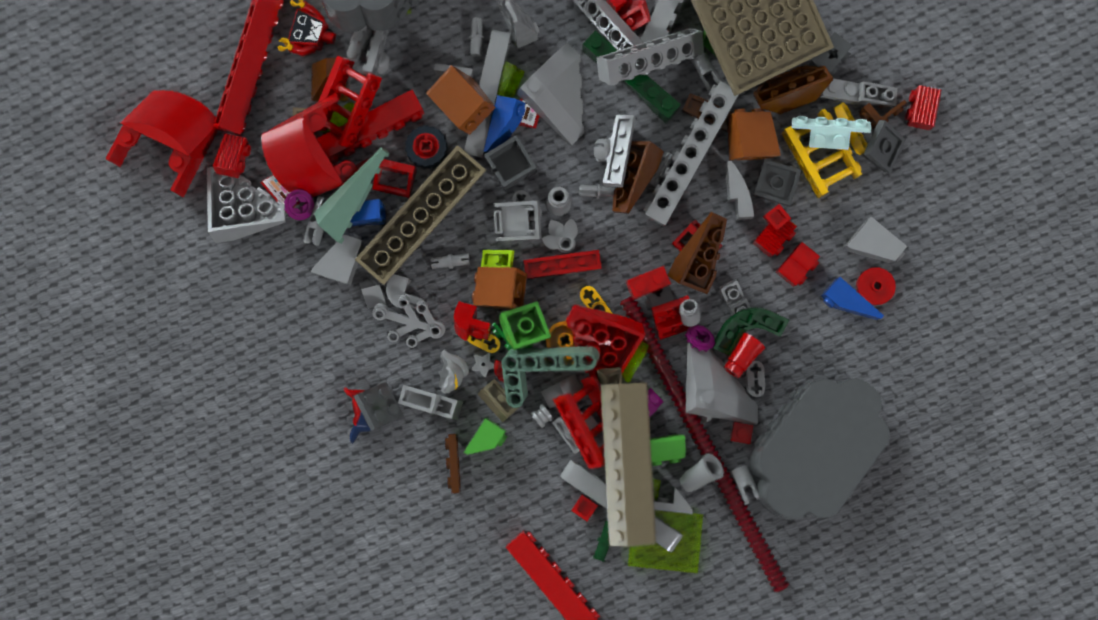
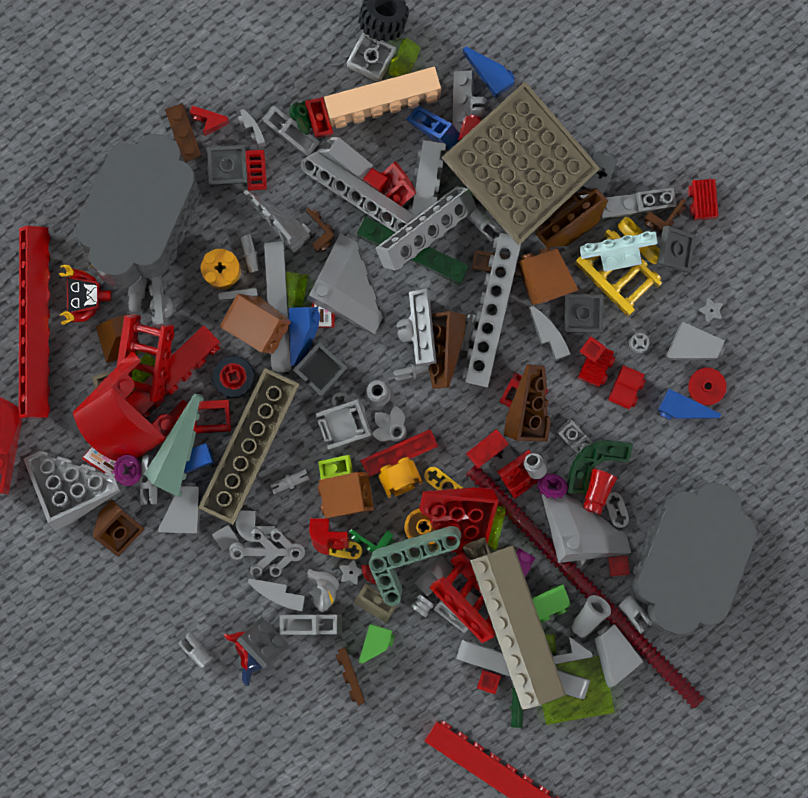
camera: 20 degrees left, 0 degrees up
red brick [213,133,251,178] -> none
bright green slope [499,301,551,350] -> none
none -> reddish brown slope [93,499,144,557]
none -> light grey hinge [178,632,214,669]
none -> light orange brick [201,249,241,290]
none -> light grey slope [248,579,306,611]
none -> reddish brown bracket [306,208,335,253]
none -> light orange brick [378,457,423,498]
none -> light grey slope [594,624,643,688]
none -> light grey wheel [629,333,650,353]
none -> light grey plate [698,298,723,323]

